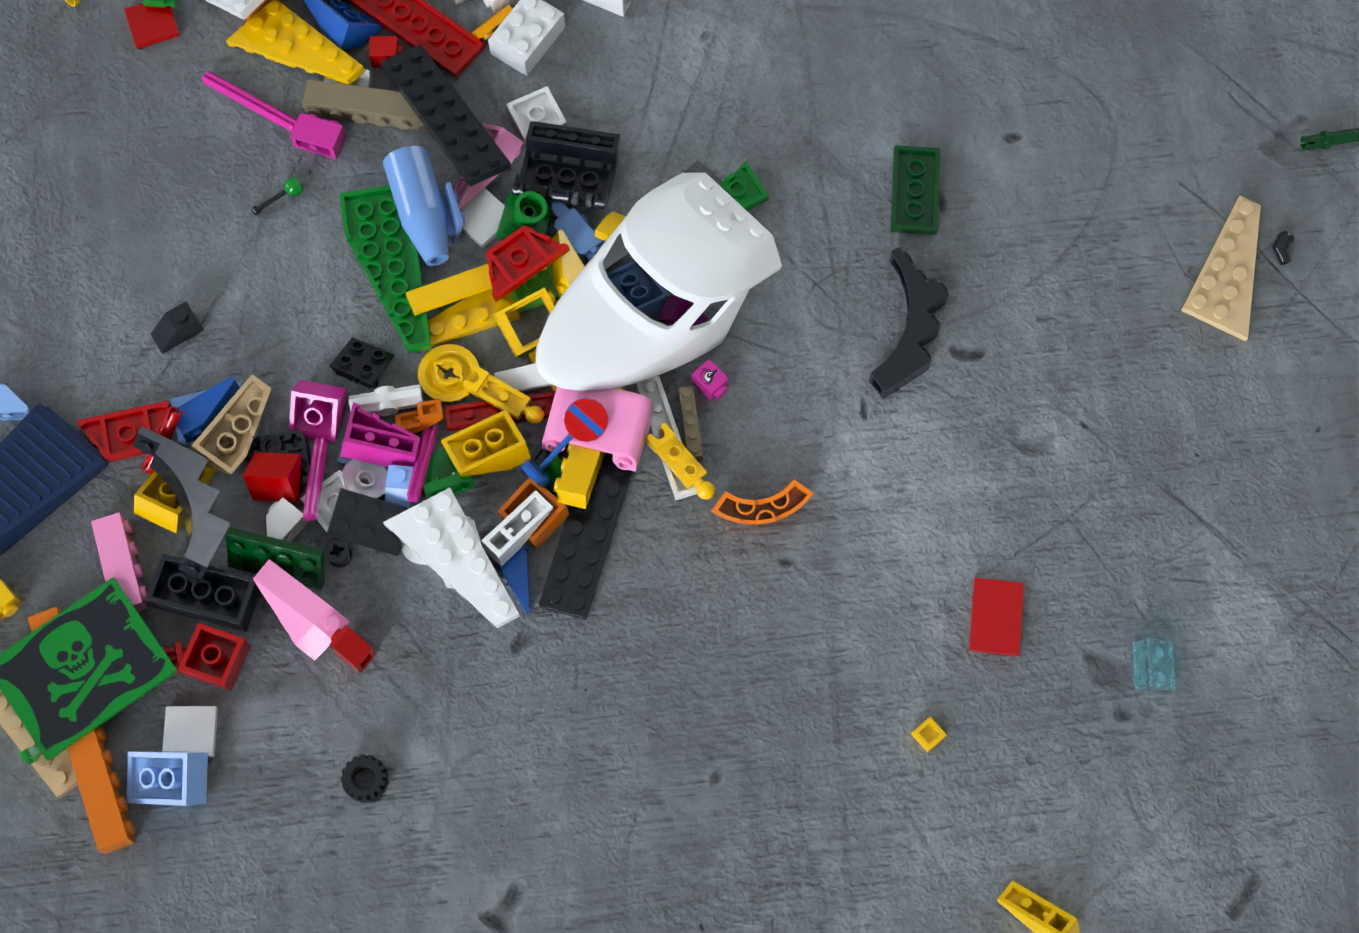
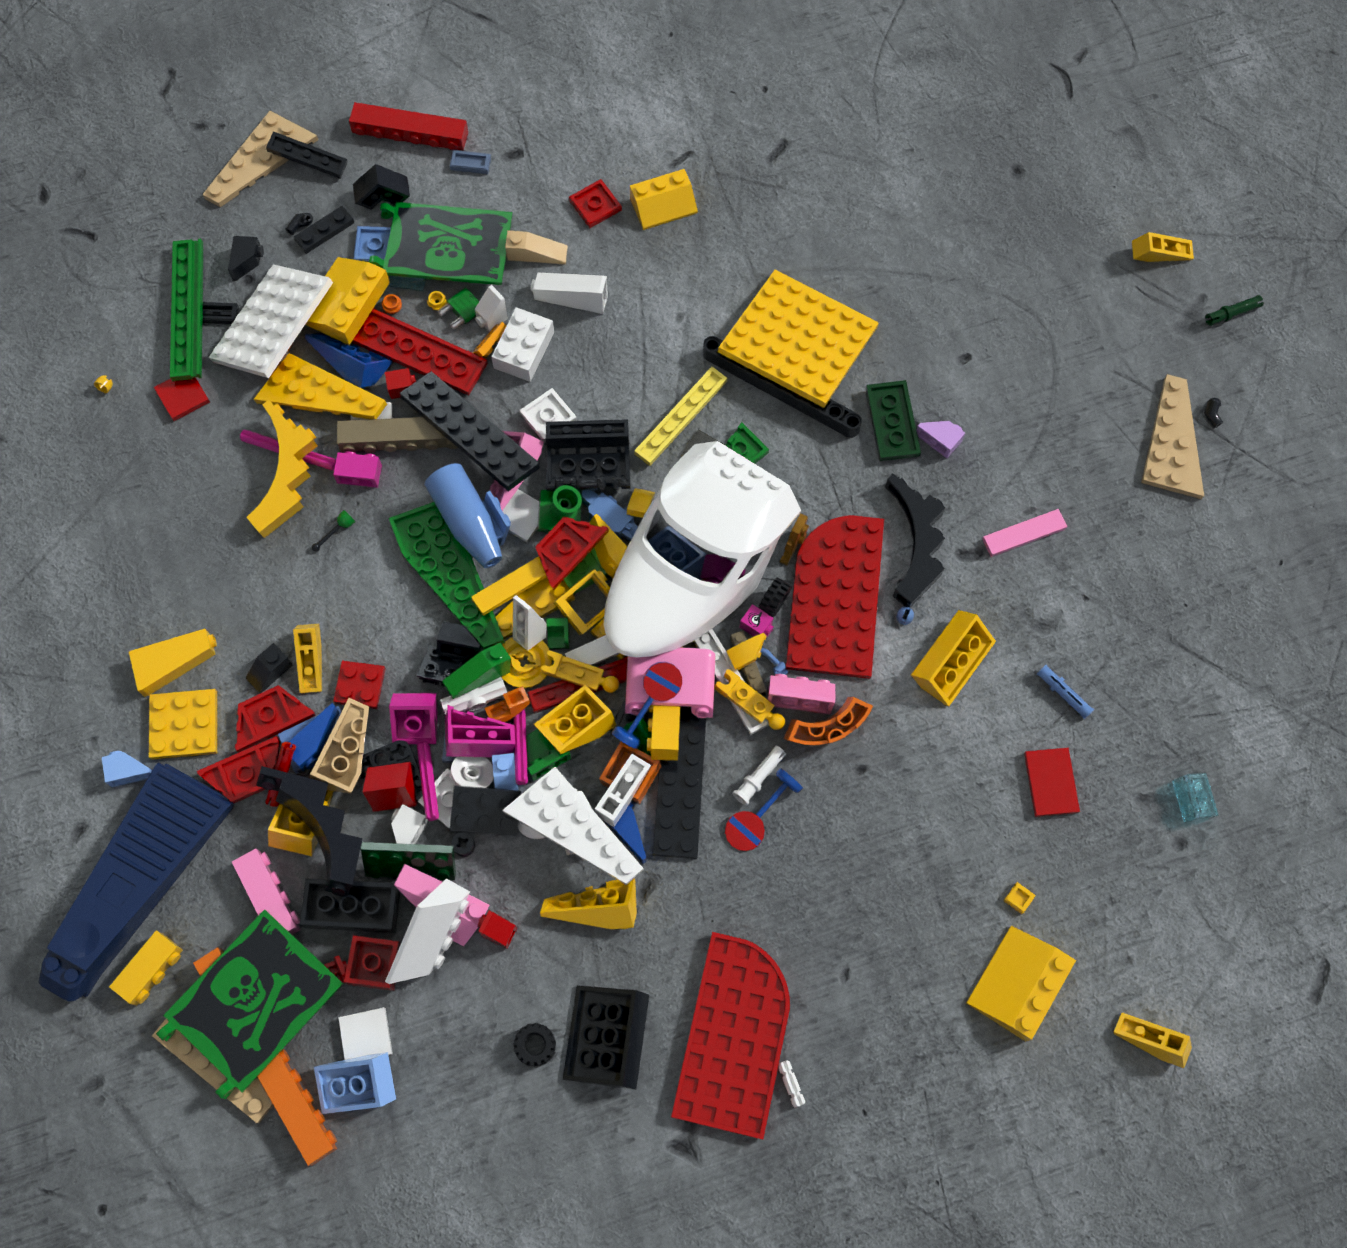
camera: 15 degrees left, 0 degrees up
none -> yellow slope [129,629,217,697]
none -> yellow plate [149,689,217,760]
none -> red wing [235,685,316,753]
none -> yellow arch [246,400,318,538]
none -> yellow slope [293,624,322,693]
none -> red plate [333,660,386,709]
none -> white slope [385,878,470,984]
none -> black slope [437,622,480,661]
none -> green slope [442,643,511,699]
none -> white slope [513,595,547,651]
none -> yellow wedge [540,878,637,929]
none -> green panel [546,618,569,649]
none -> black slope [562,985,649,1090]
none -> light yellow plate [634,367,728,466]
none -> red plate [671,932,790,1140]
none -> black beam [703,336,862,438]
none -> yellow plate [718,270,879,408]
none -> piece [725,768,803,851]
none -> yellow slope [726,633,767,670]
none -> white pin [732,746,786,806]
none -> black tyre [758,577,792,618]
none -> medium blue piece [760,648,788,675]
none -> bright pink slope [767,674,835,715]
none -> white axle [778,1060,805,1107]
none -> pearl gold wing [780,513,809,566]
none -> red plate [786,515,884,679]
none -> medium blue hinge [896,607,914,625]
none -> yellow slope [911,610,996,706]
none -> lavender slope [917,421,965,458]
none -> yellow slope [966,926,1076,1042]
none -> bright pink tile [982,509,1067,557]
none -> medium blue pin [1037,665,1094,719]
none -> yellow slope [1132,232,1194,262]

